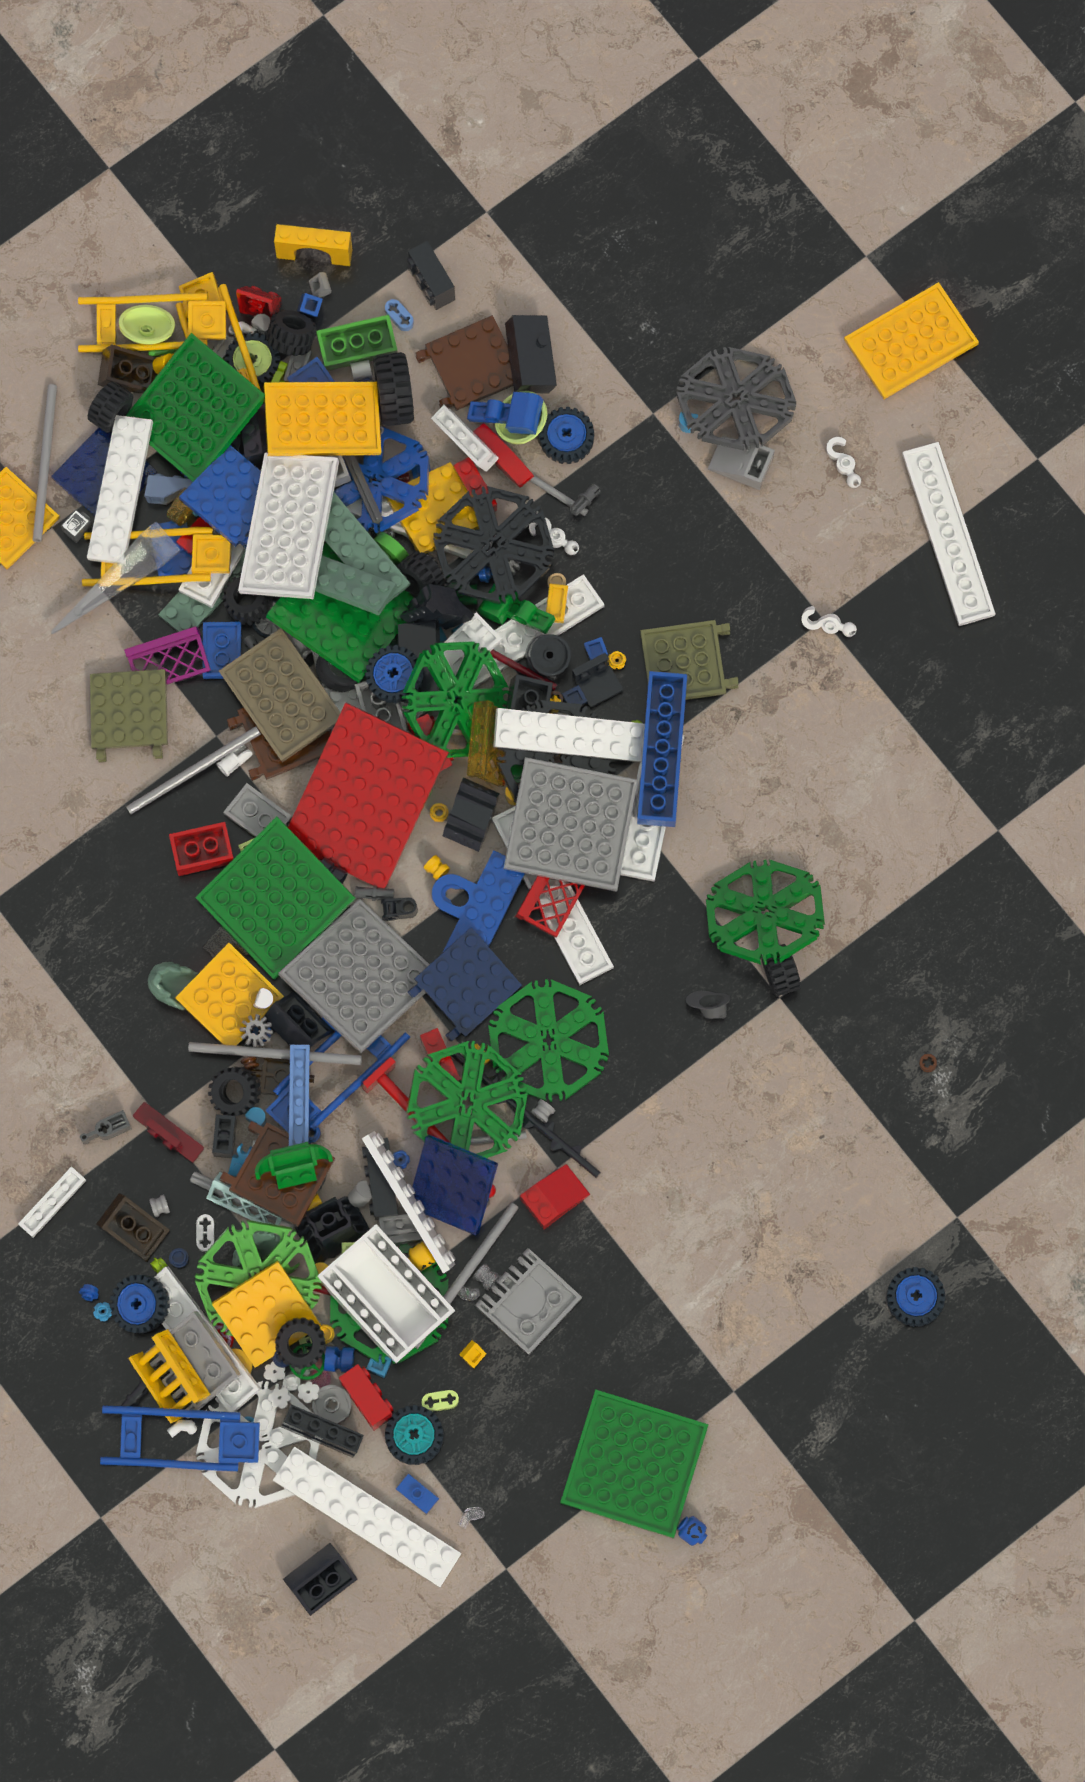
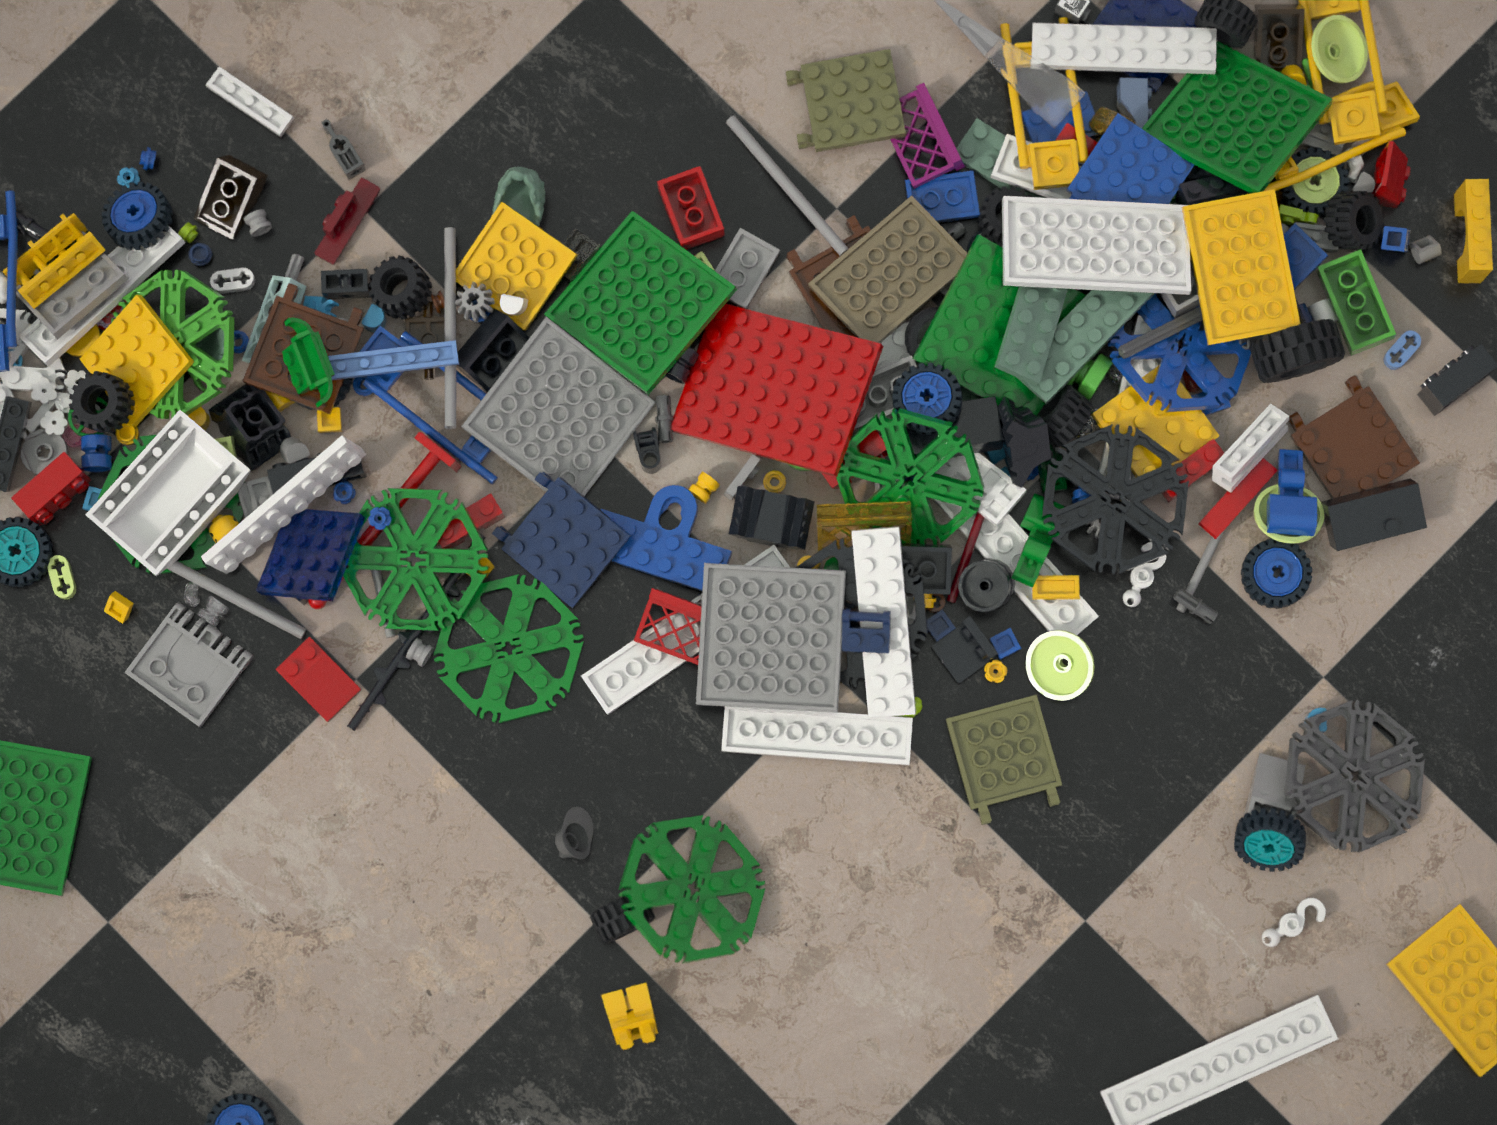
camera: 85 degrees right, 5 degrees up
white hinge [216,745,253,777] -> none
tan plate [547,573,566,587] -> none
blue brick [637,671,687,827] -> none
white piece [802,606,857,637] -> none
reddish brown bush [919,1054,937,1072] -> none
none -> yellow hinge [27,214,81,264]
none -> yellow plate [317,407,342,433]
none -> blue plate [368,507,392,530]
none -> yellow hips [601,982,658,1050]
none -> light grey plate [724,454,760,500]
none -> dark blue plate [842,609,891,653]
none -> yellowish green dish [1026,630,1094,700]
none -> black wheel [1234,808,1306,872]

